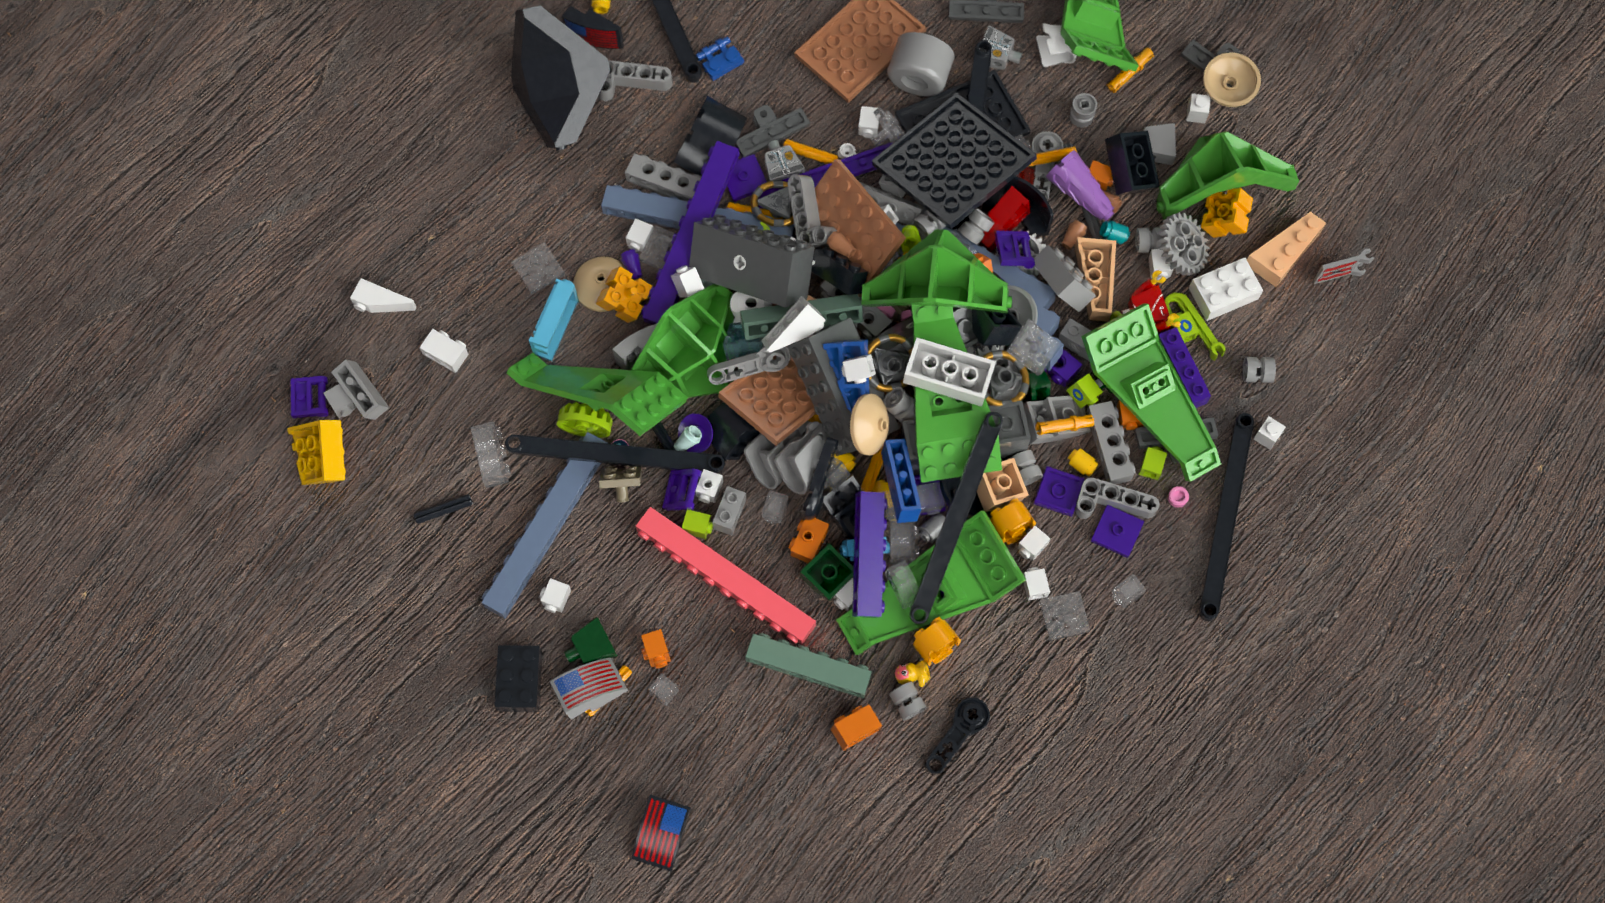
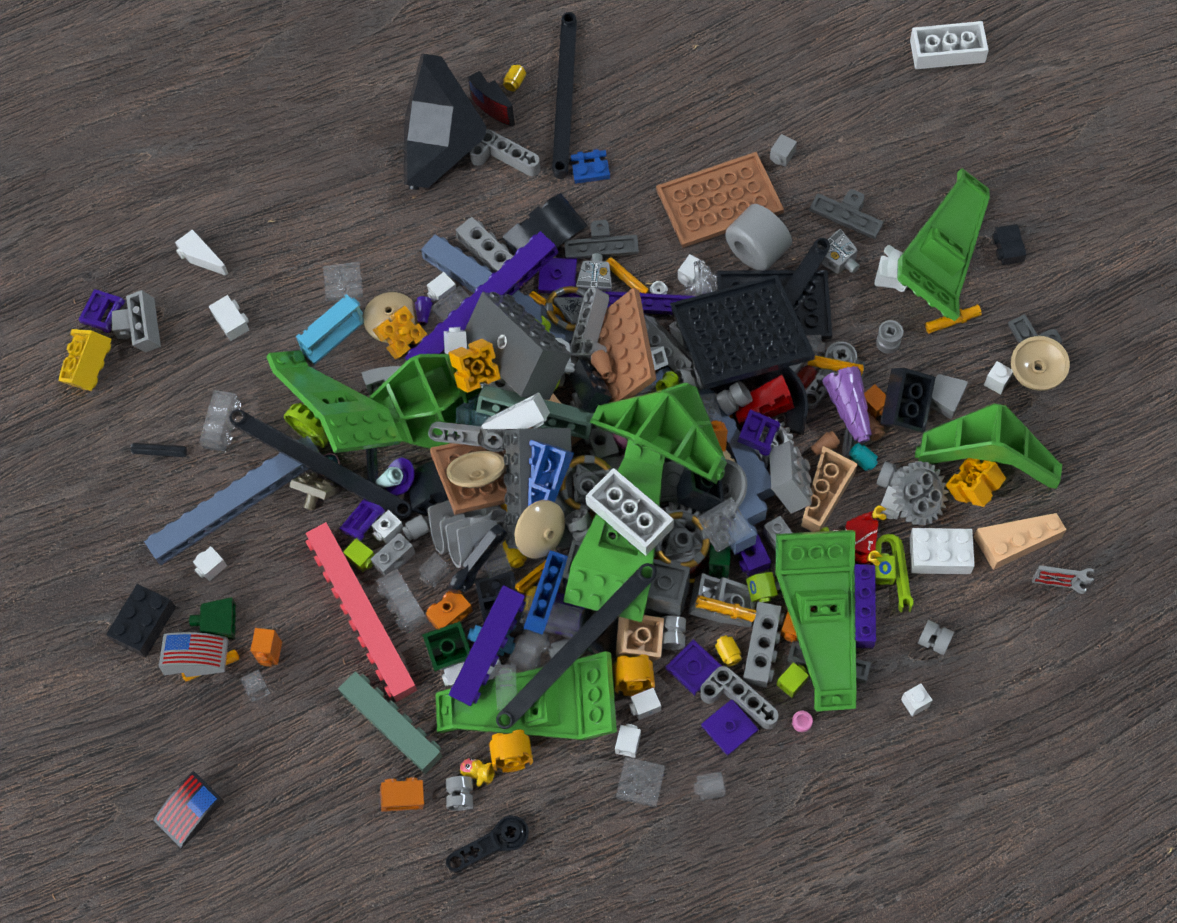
camera: 30 degrees right, 5 degrees down
white brick [842,354,876,384] -> none
black piece [1199,413,1254,621] -> none
none -> clear brick [376,569,428,634]
none -> light grey brick [402,515,430,541]
none -> tan dish [447,451,505,488]
none -> light orange brick [448,339,501,393]

